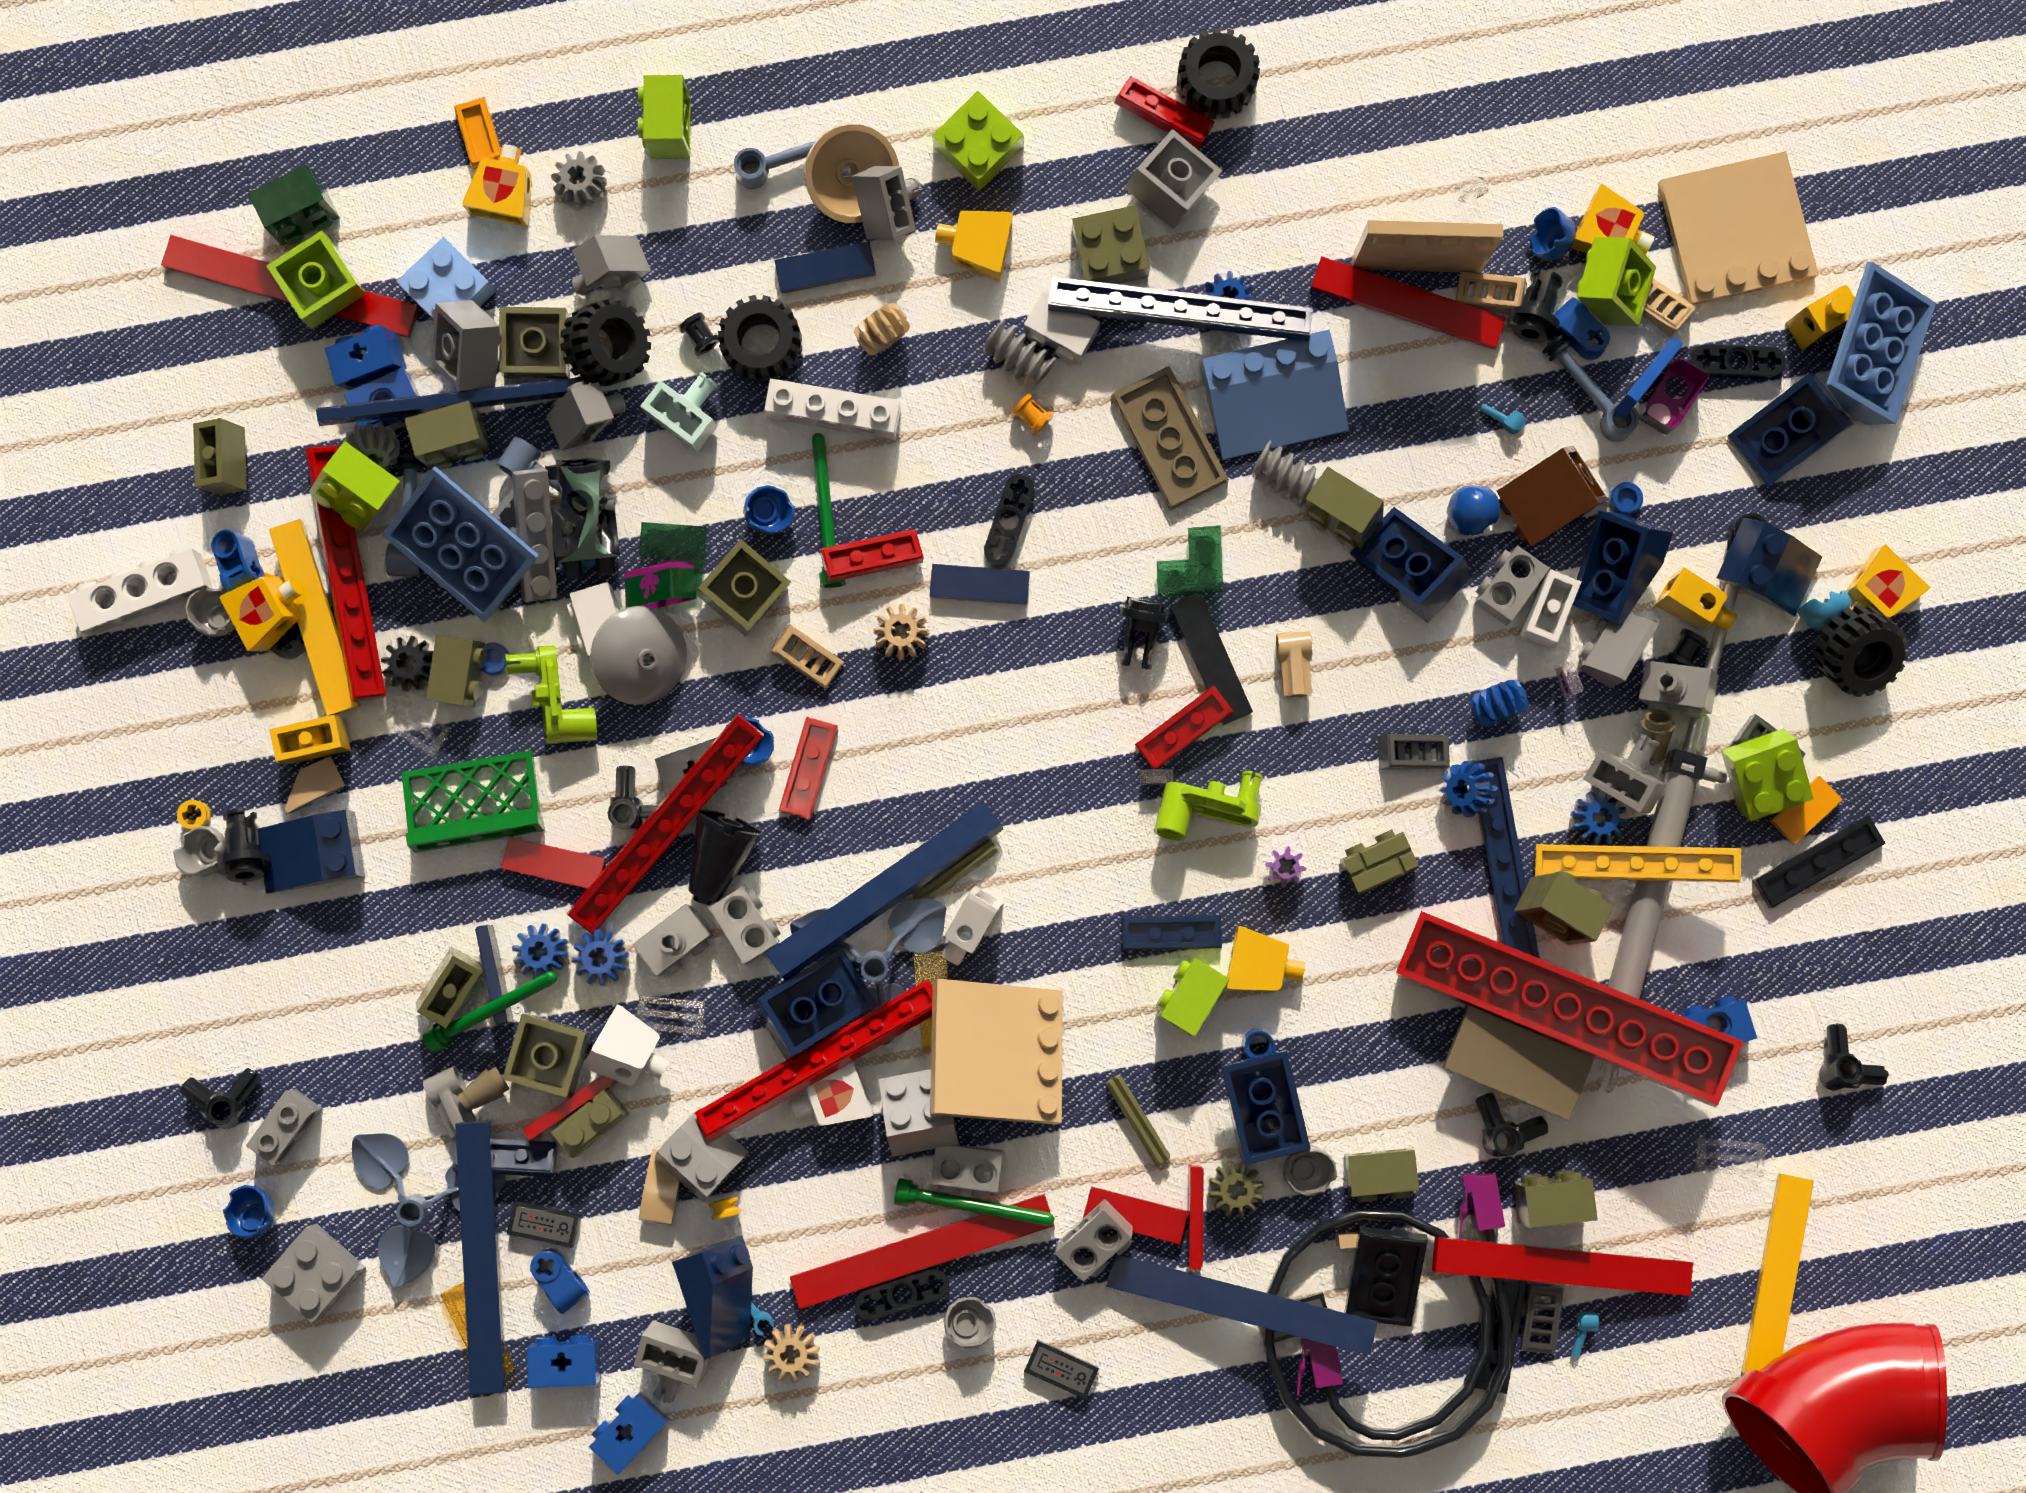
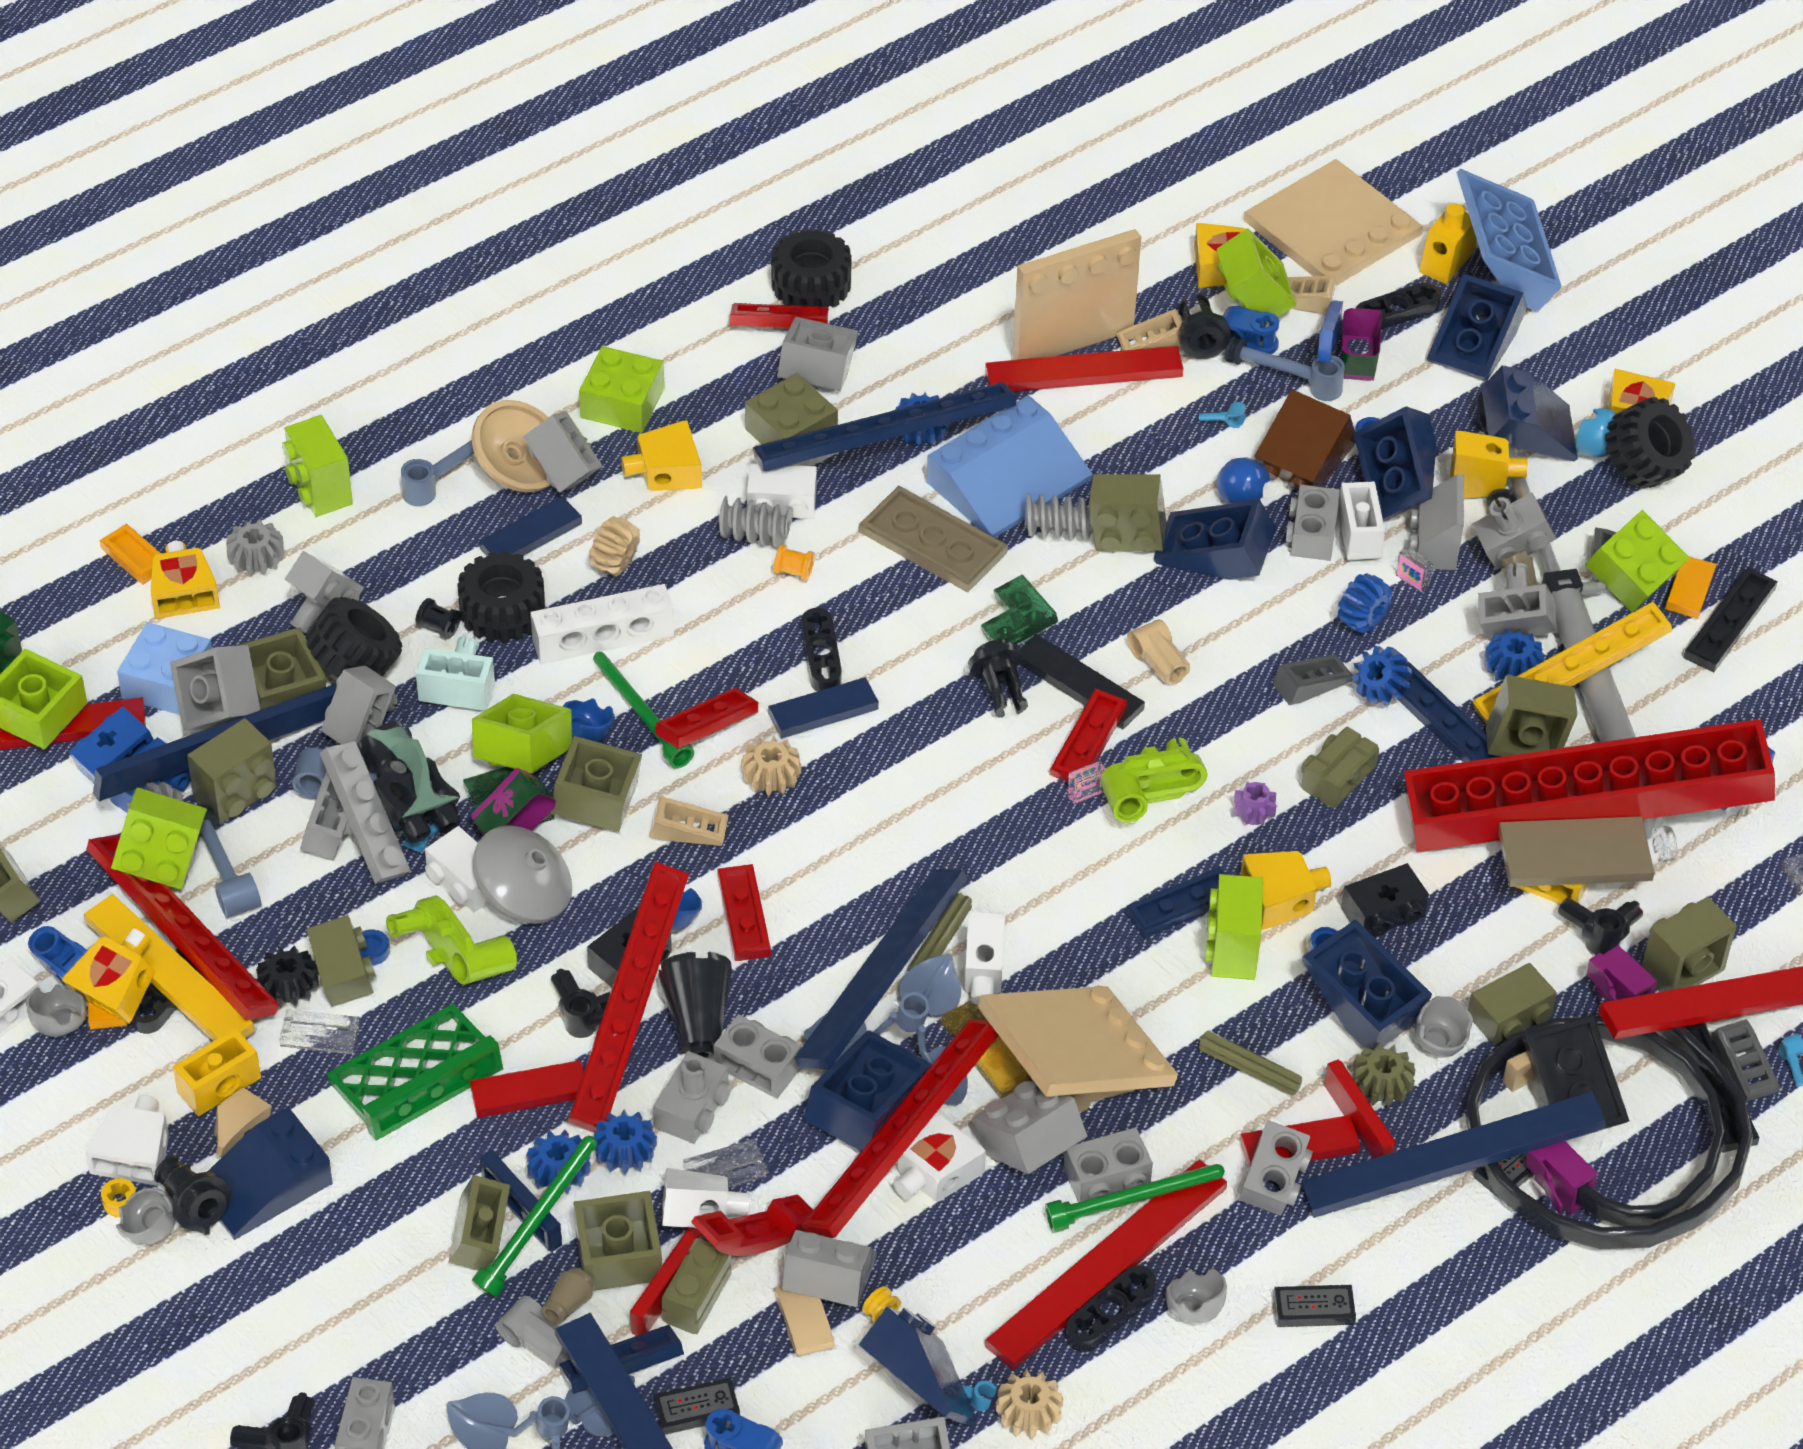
camera: 30 degrees left, 35 degrees down
medium blue slope [382,467,539,622] -> none
blue hair [1528,207,1576,261] -> none
none -> white torso [85,1095,169,1186]
none -> lime brick [472,693,572,774]
none -> red slope [691,1194,813,1256]
none -> black brick [1341,863,1429,936]

